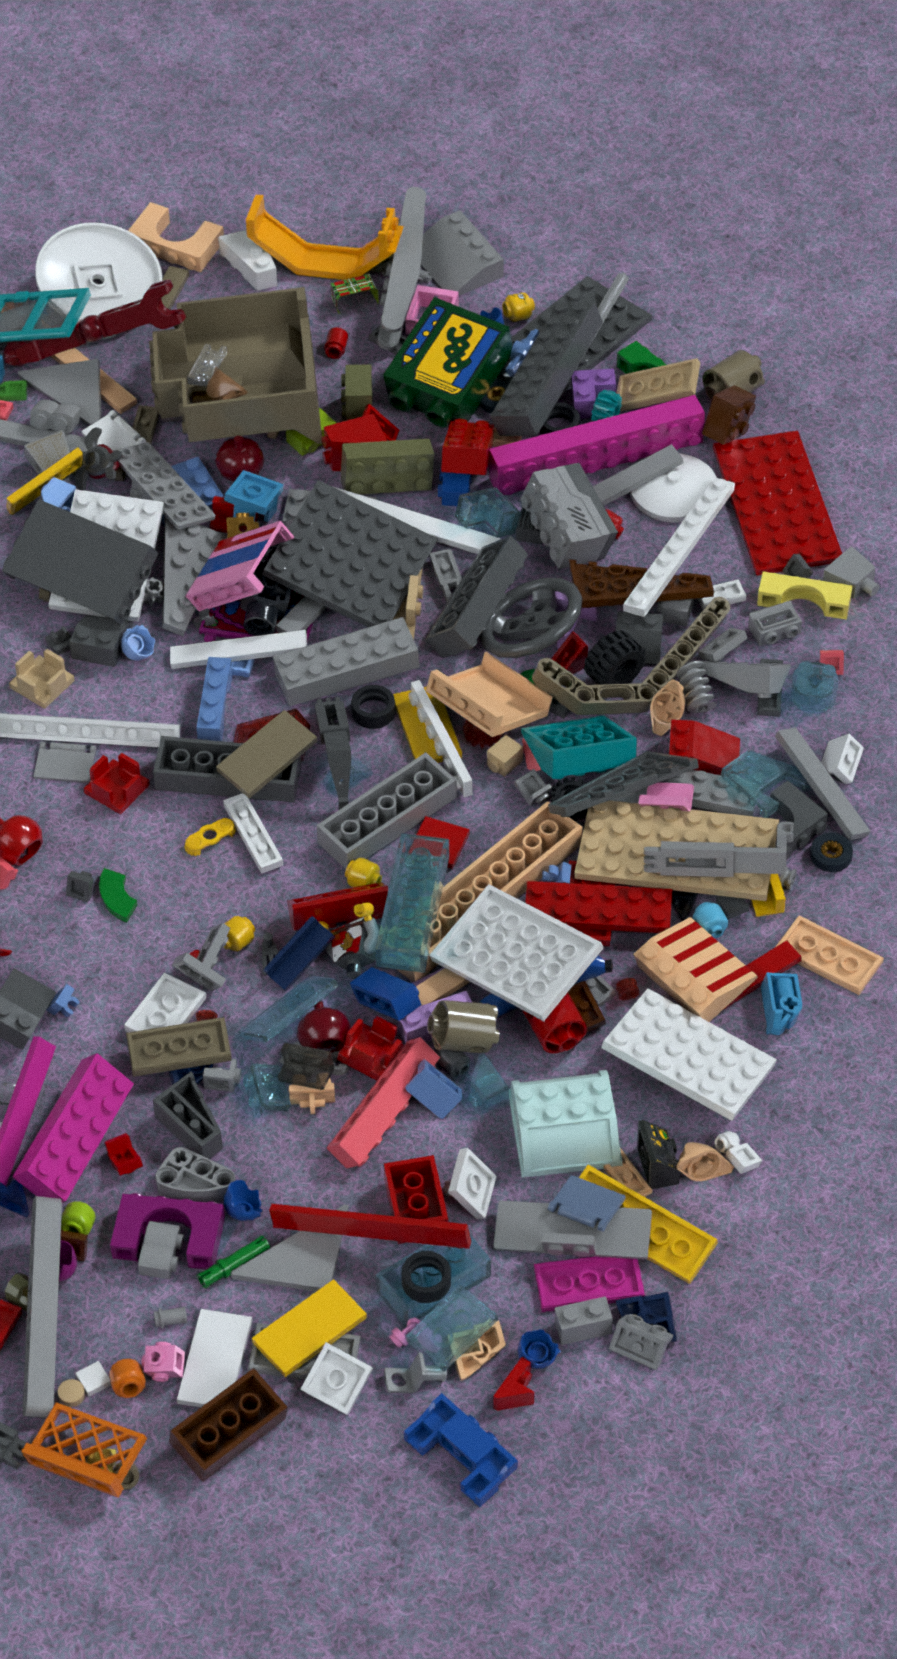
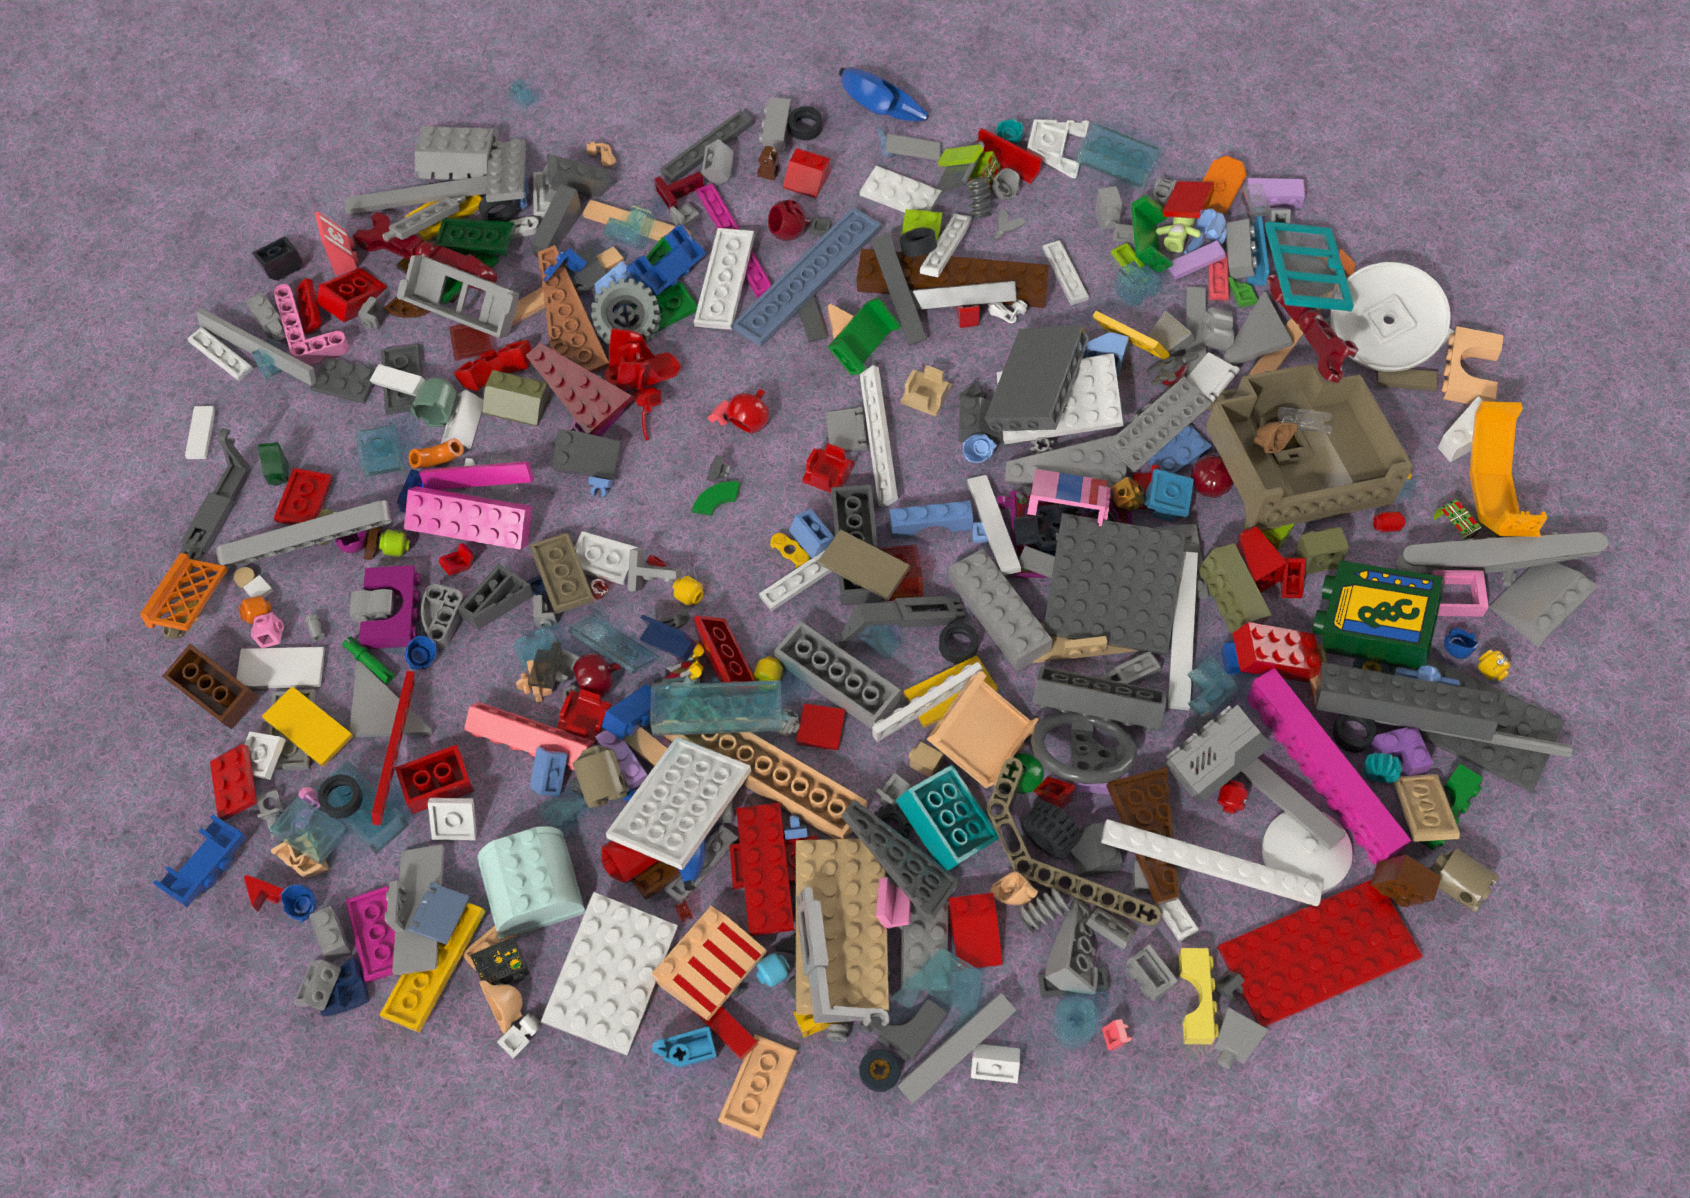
camera: 80 degrees right, 10 degrees up
none -> red plate [210,744,257,820]
none -> medium blue brick [789,509,835,558]

